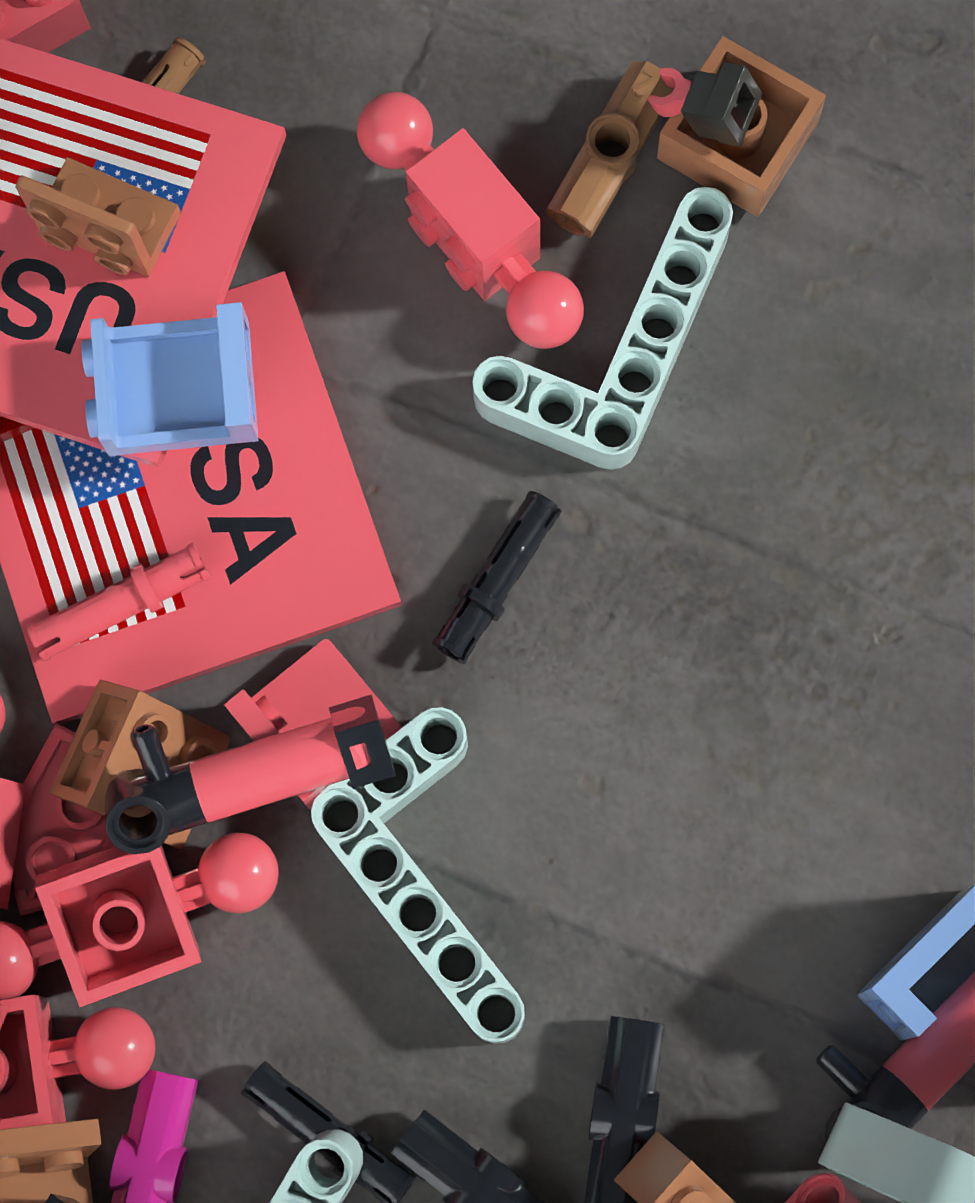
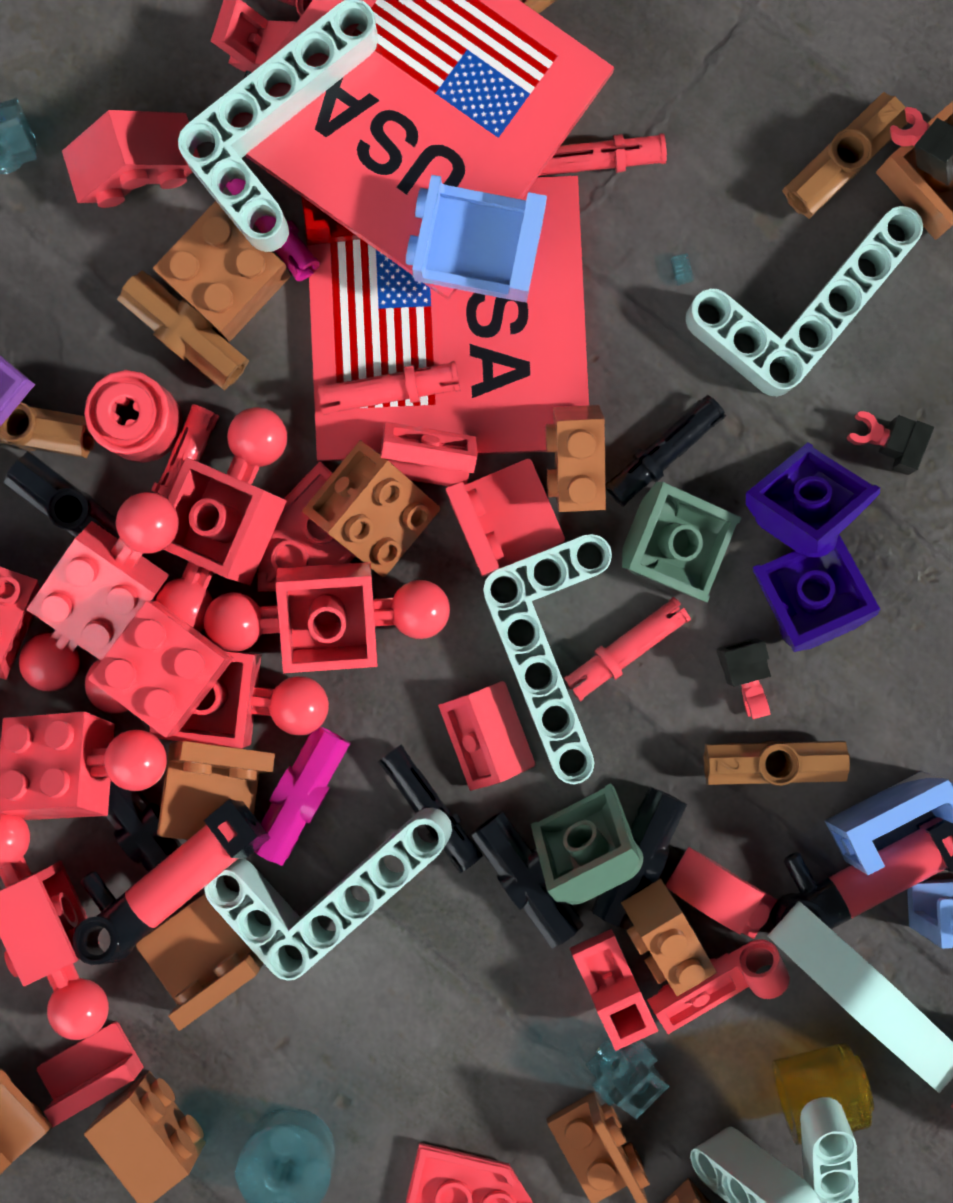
camera: 10 degrees right, 10 degrees up
nougat bracket [15,157,181,277] -> none
piece [105,694,396,855] -> none
coral brick [357,92,584,349] -> none
none -> coral panel [379,421,477,487]
none -> coral panel [438,681,535,791]
none -> sand green slope [531,783,643,905]
none -> coral pin [539,133,667,176]
none -> nougat brick [545,405,606,512]
none -> coral pin [563,597,691,702]
none -> sand green slope [622,482,742,603]
none -> coral brick [665,847,777,939]
none -> clear light blue piece [671,253,694,286]
none -> medium nougat piece [703,740,850,786]
none -> pearl dark grey piece [716,638,771,720]
none -> dark purple slope [746,442,880,557]
none -> dark purple slope [753,534,880,652]
none -> pearl dark grey piece [846,411,934,475]

